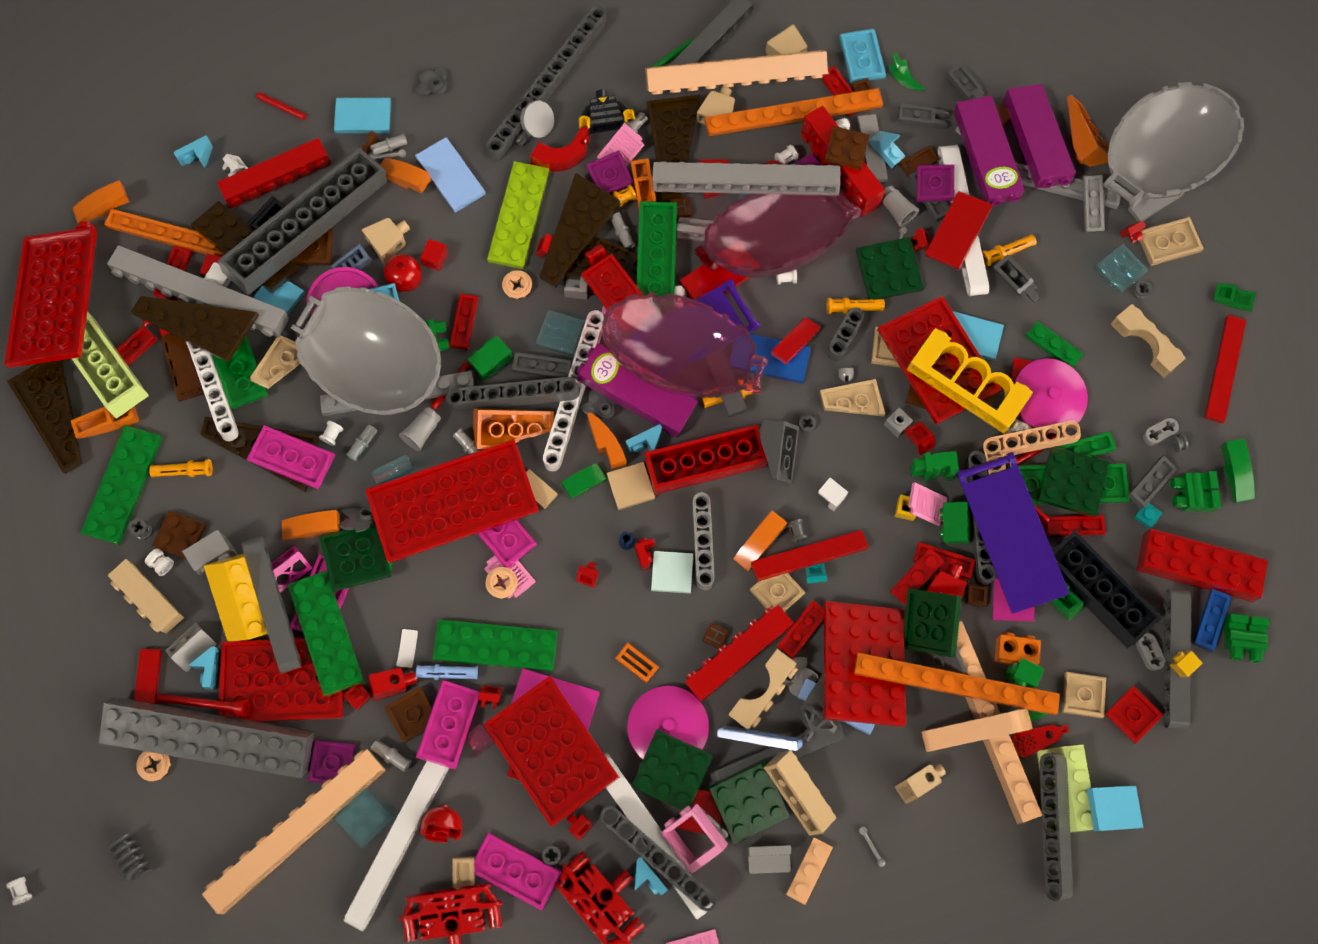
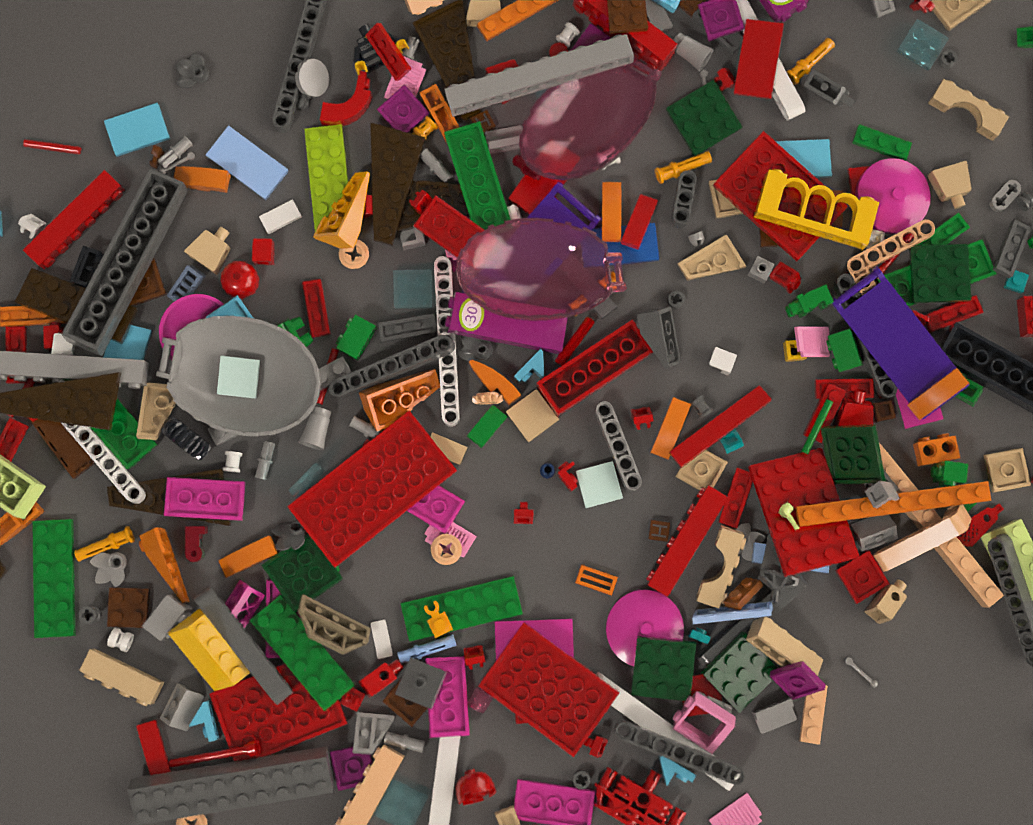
camera: 20 degrees left, 10 degrees up
none -> light grey plate [90,552,127,587]
none -> orange wedge [139,527,190,603]
none -> black gear [161,417,211,460]
none -> dark red leg [185,526,208,562]
none -> light aqua tile [217,355,260,399]
none -> white tile [259,199,302,234]
none -> dark tan wedge [298,595,371,654]
none -> light orange wedge [313,171,370,249]
none -> light grey wing [353,712,395,755]
none -> red plate [365,23,411,81]
none -> dark grey plate [395,657,447,709]
none -> light orange plate [424,601,453,638]
none -> light nougat gear [472,392,503,405]
none -> red axle [555,317,595,366]
none -> orange slope [602,182,621,242]
none -> red tile [631,407,653,430]
none -> teal plate [688,627,711,644]
none -> dark orange plate [723,578,763,610]
none -> magenta tile [770,660,826,700]
none -> yellowish green hand [779,503,800,530]
none -> green bar [801,399,833,454]
none -> red plate [835,550,890,604]
none -> light grey panel [851,515,898,552]
none -> light grey panel [865,481,900,508]
none -> orange slope [907,368,969,420]
none -> tan torso [928,161,971,209]

